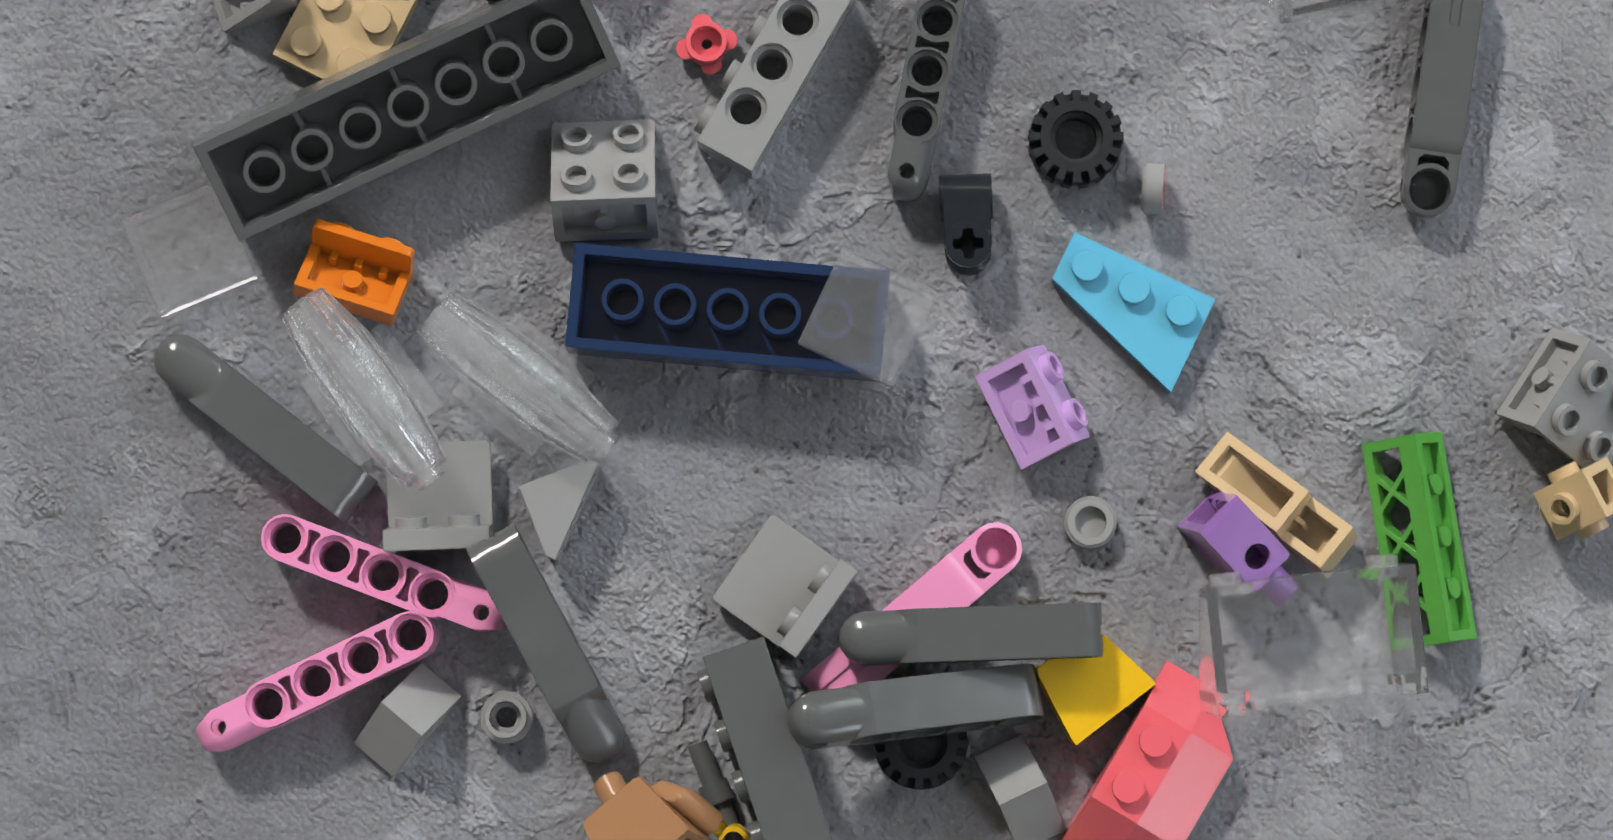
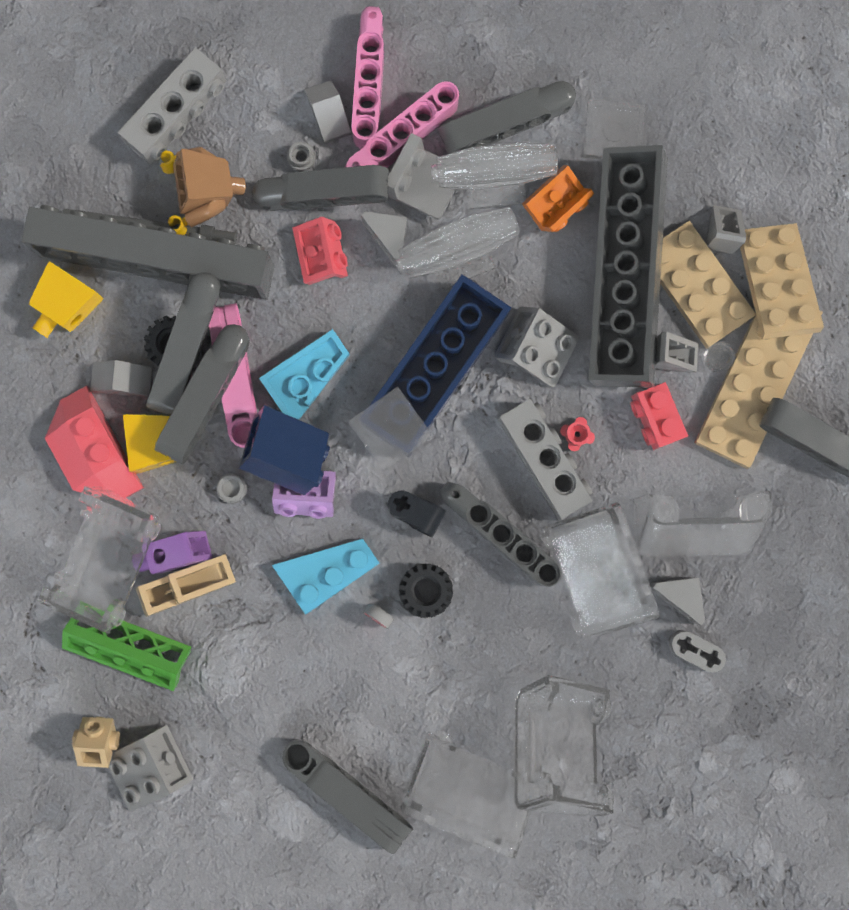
camera: 110 degrees right, 0 degrees up
light grey bracket [713,515,858,660] -> none
none -> dark blue brick [239,405,330,495]
none -> medium azure wing [259,329,350,420]
none -> coral bracket [292,217,348,285]

